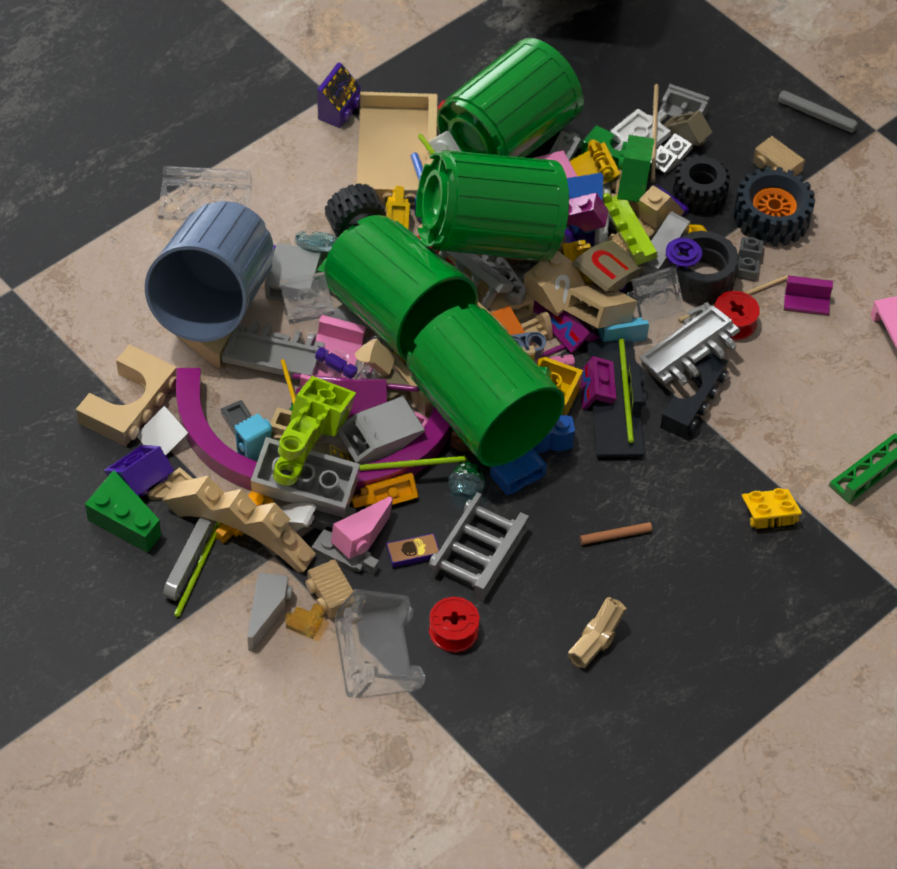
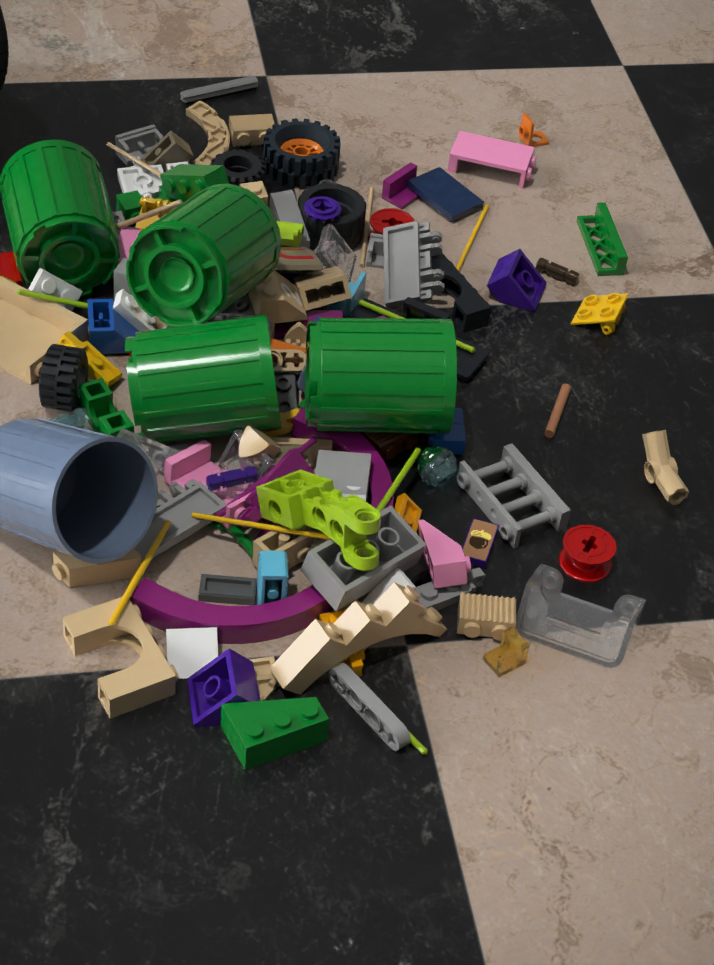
camera: 60 degrees left, 10 degrees down
light grey slope [247,573,293,650] -> none
bar [410,152,423,180] -> none
none -> yellow axle [108,520,172,626]
none -> tan axle [115,199,183,230]
none -> tan tile [186,101,230,165]
none -> dark blue tile [407,167,484,222]
none -> yellow axle [456,204,489,271]
none -> dark purple slope [486,249,547,311]
none -> dark brown axle [535,258,579,285]

